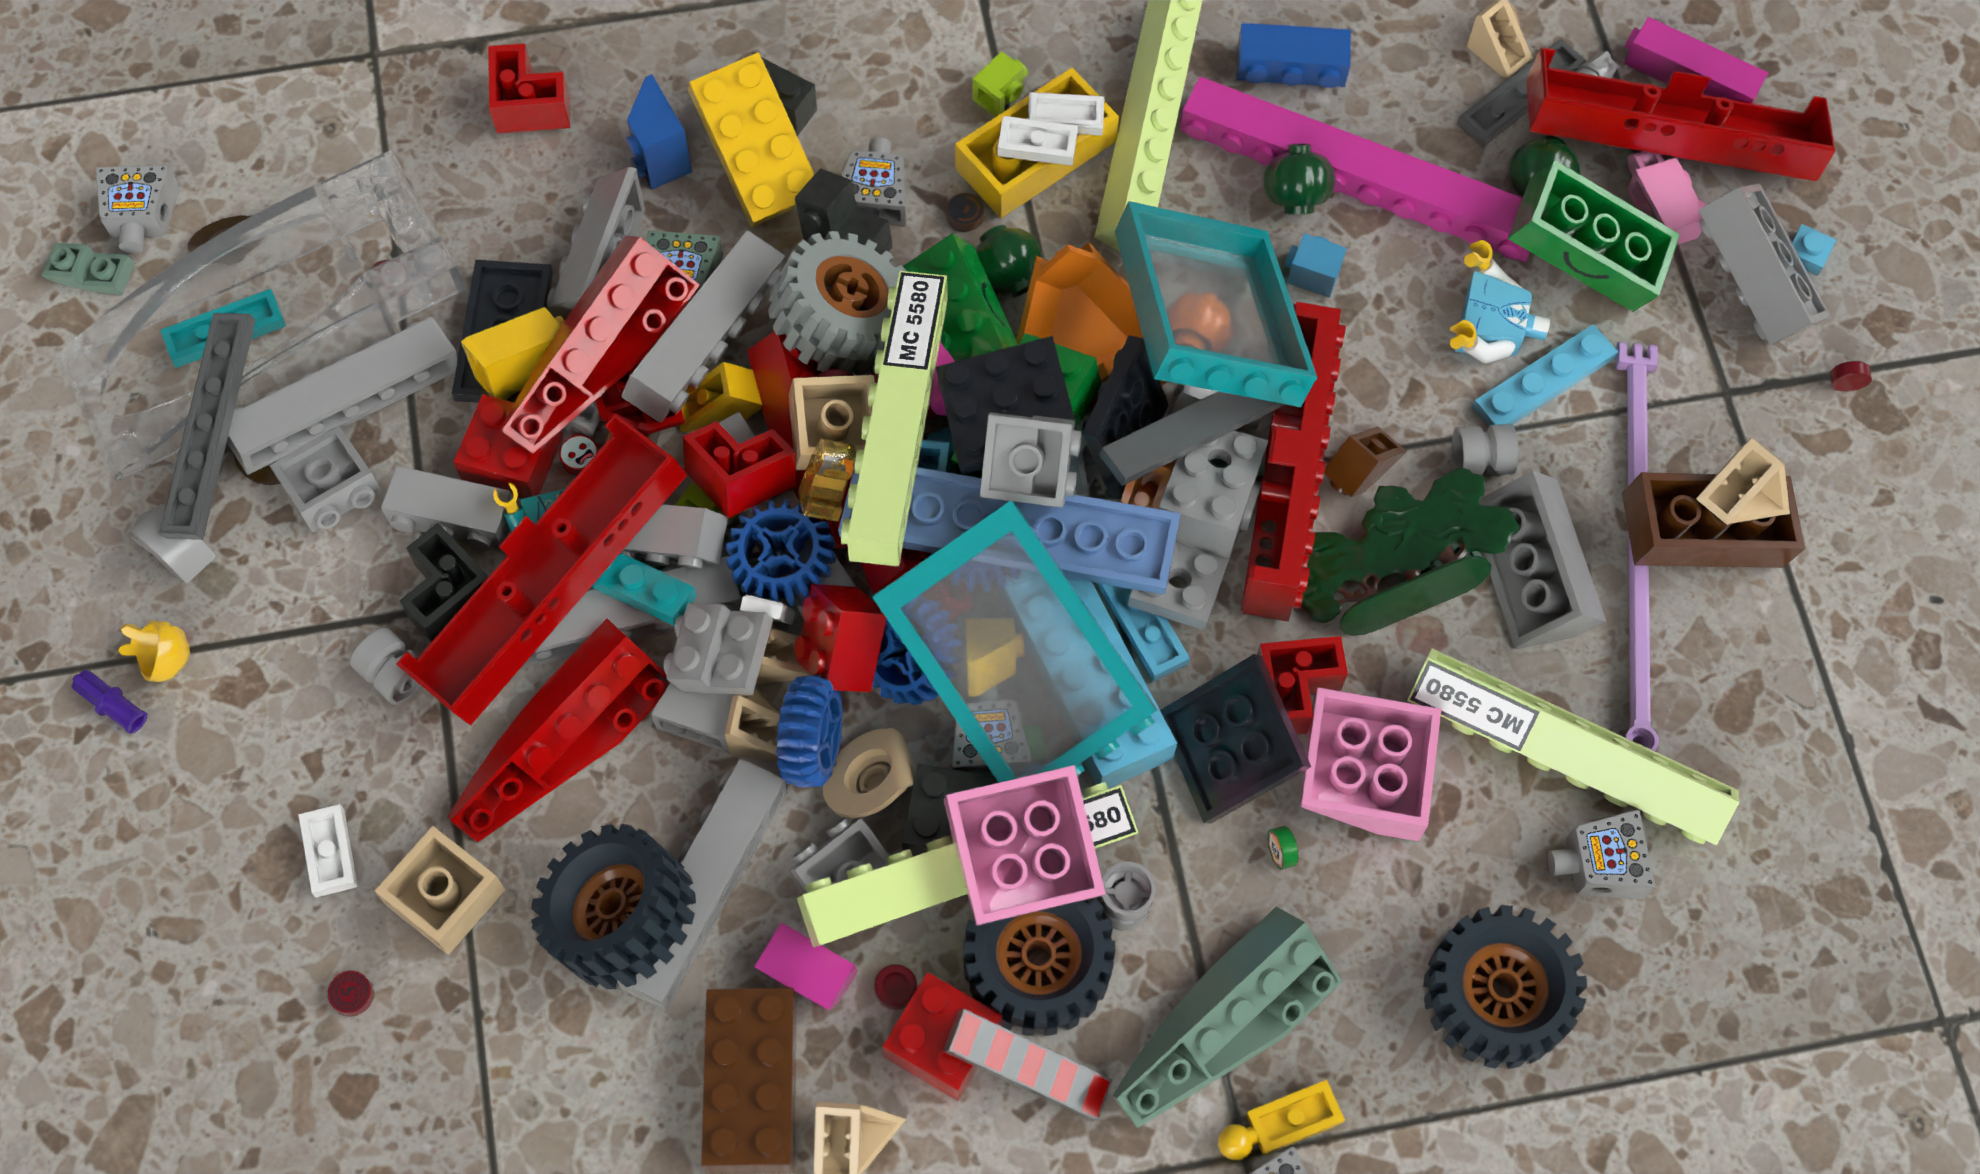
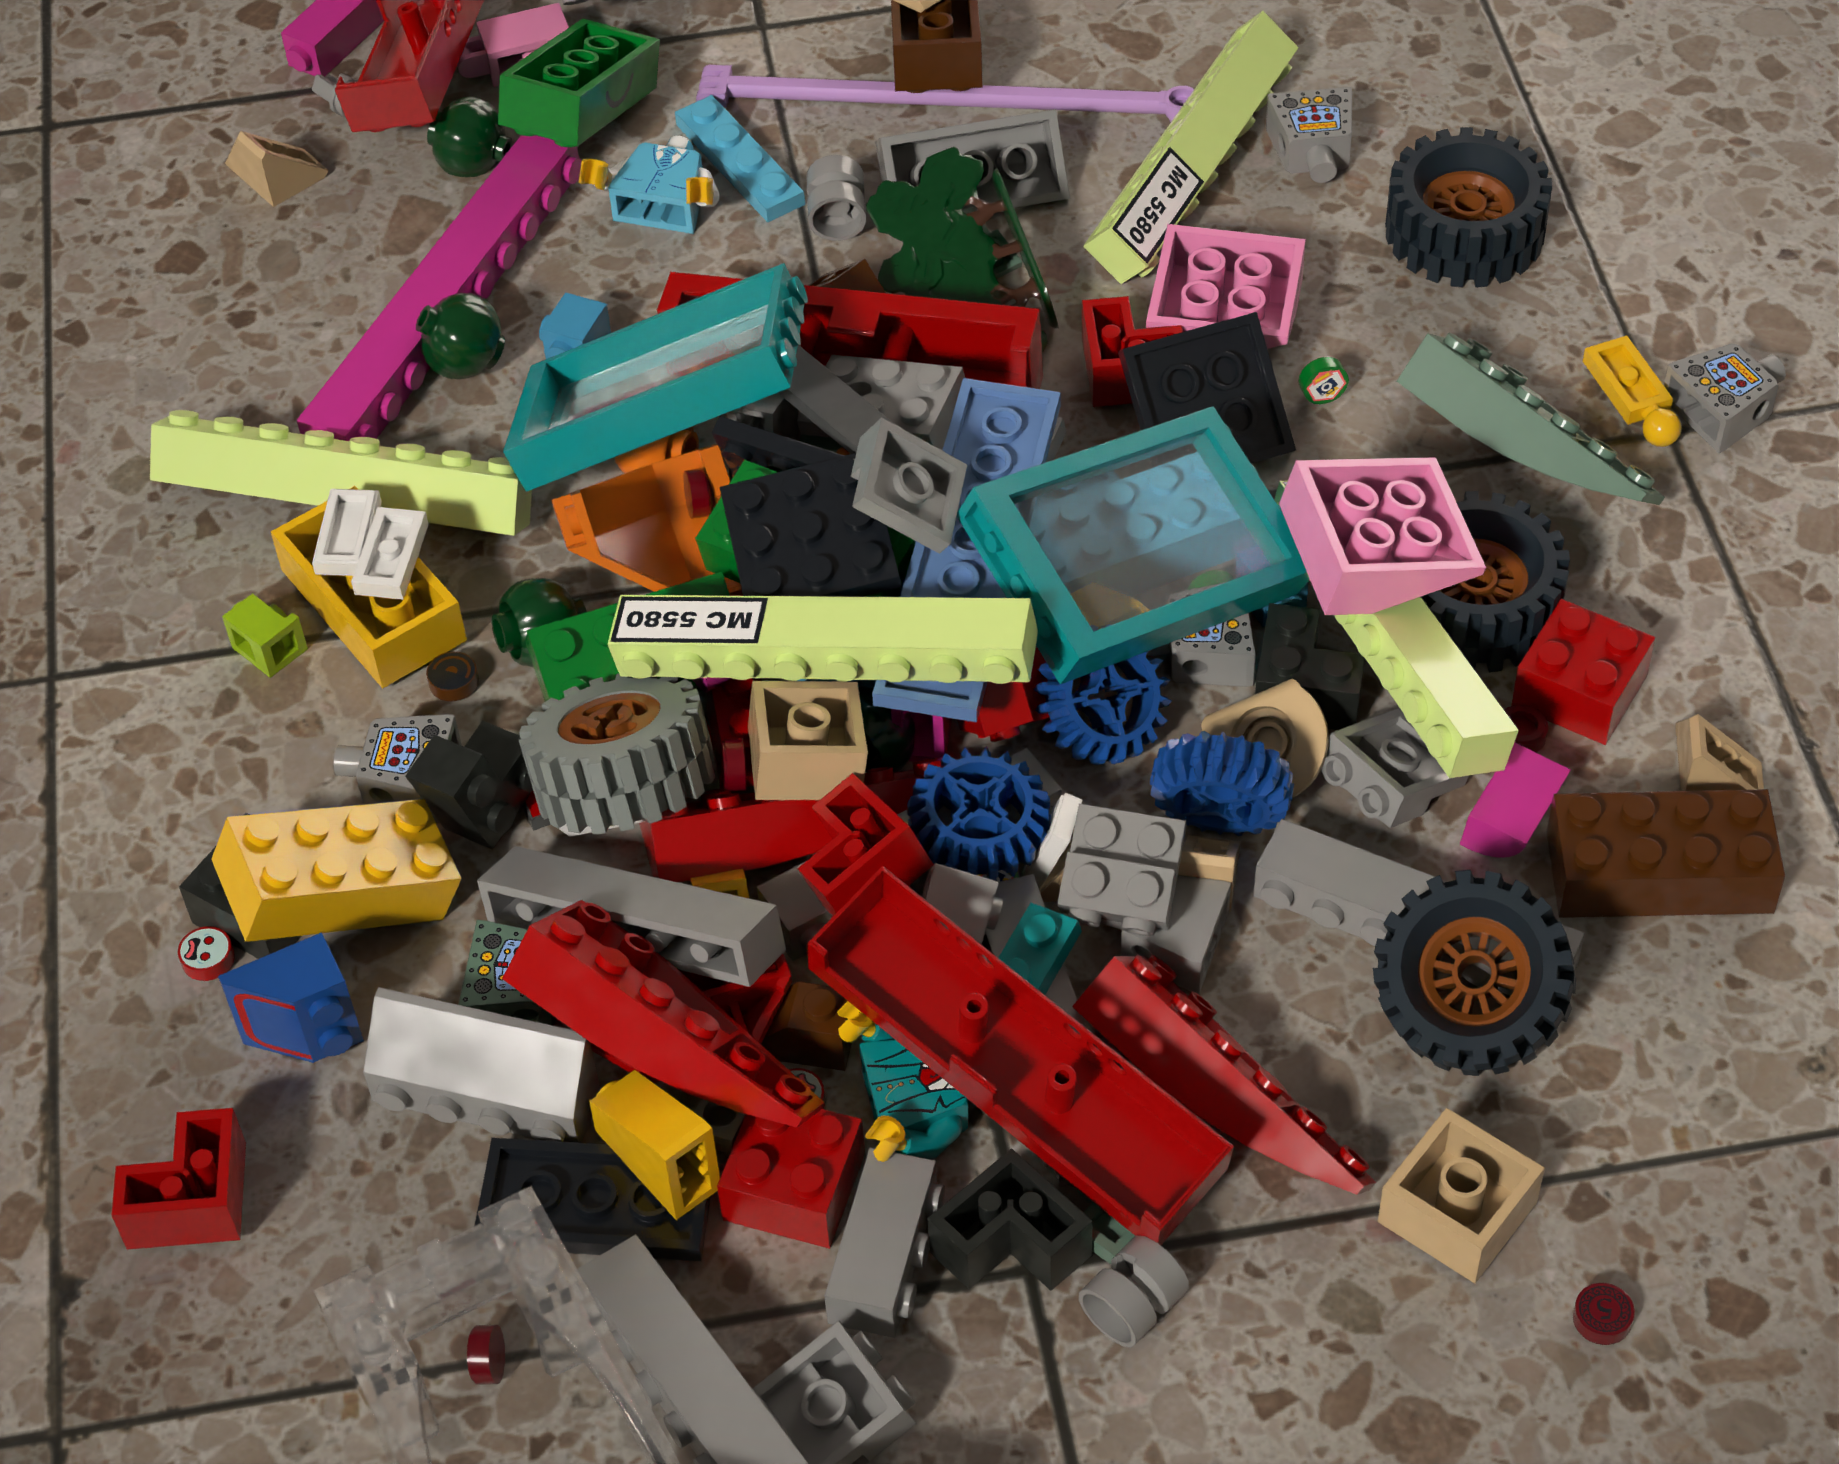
camera: 85 degrees left, 15 degrees down
white plate [298,804,358,898] -> none
red brick [795,583,886,692] -> none
clear yellow leg [798,439,856,522] -> none
tile [943,1009,1112,1121] -> none
blue brick [1237,23,1351,88] -> none
dark grey tile [1457,39,1586,148] -> none

